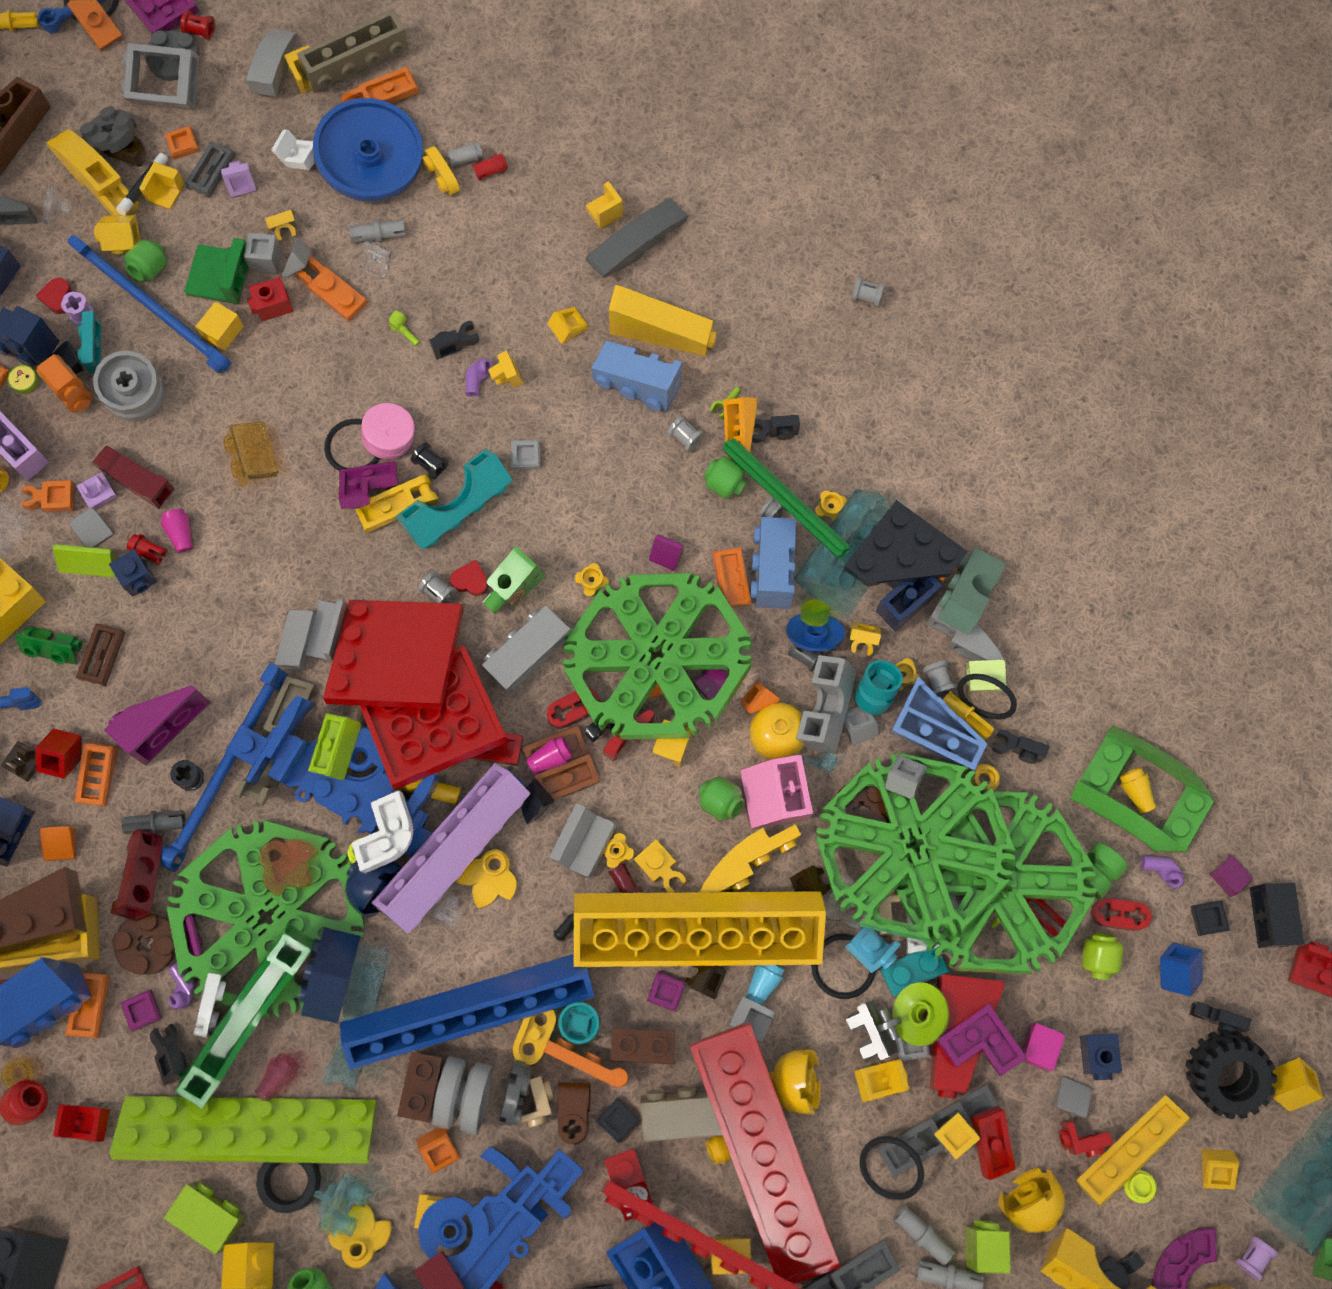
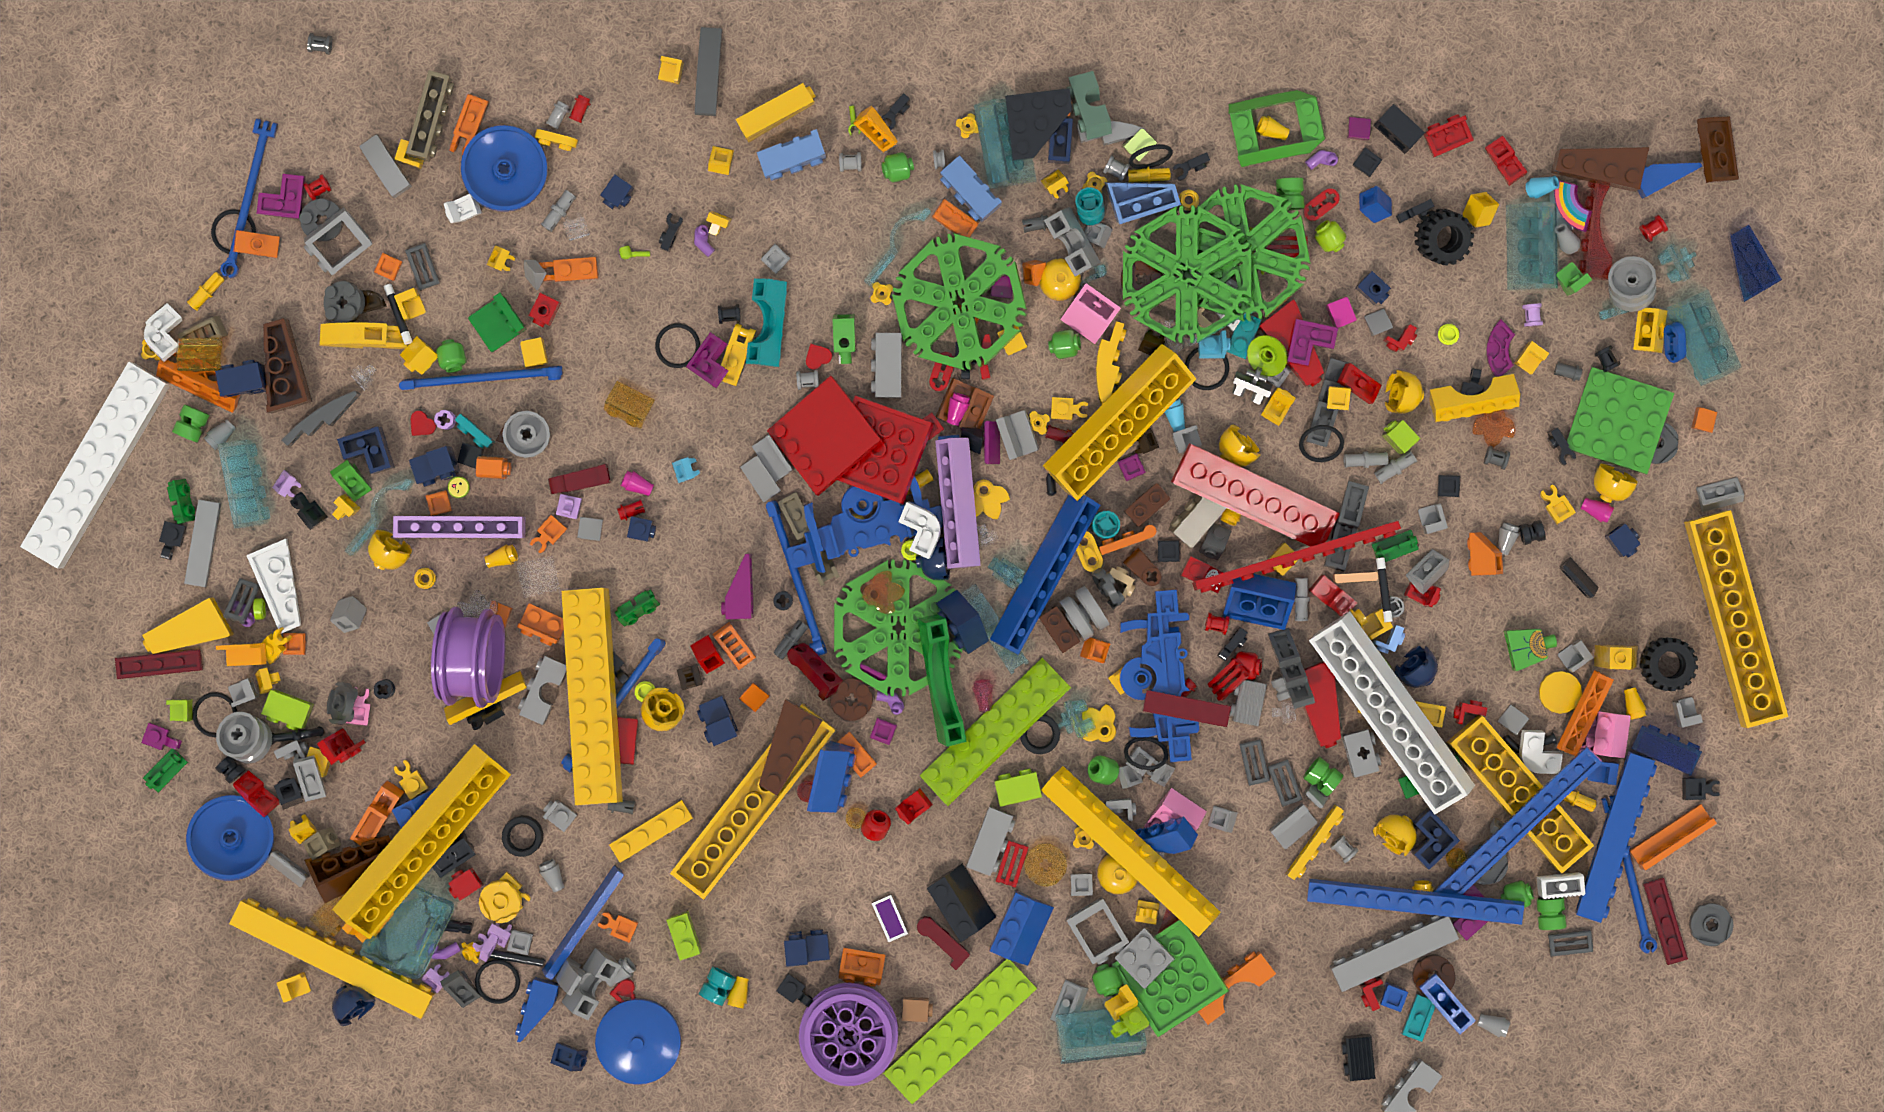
camera: 45 degrees left, 15 degrees up
lime slope [52,544,118,578] -> none
reddish brown tile [76,623,126,687] -> none
black plate [150,1024,187,1085] -> none
white plate [194,972,226,1037] -> none
lavender tile [221,161,257,197] -> none
light grey panel [244,233,283,275] -> none
lime slope [308,713,361,780] -> none
bright pink head [361,403,415,459] -> none
magenta slope [649,534,683,571] -> none
green axle [722,438,850,558] -> none
blue dish [786,612,845,652] -> none
clear neon green tile [800,600,830,626] -> none
light grey slope [885,756,927,799] -> none
yellow plate [1076,1095,1190,1207] -> none
yellow slope [1202,1149,1240,1190] -> none
none -> dark blue brick [600,174,634,210]
none -> medium azure tile [672,457,700,483]
none -> clear light blue piece [864,208,931,287]
none -> light grey brick [966,806,1015,876]
none -> magenta slope [984,421,1000,464]
none -> clear light blue hips [988,557,1025,589]
none -> dark grey bracket [1199,523,1232,560]
none -> red bush [1204,612,1230,635]

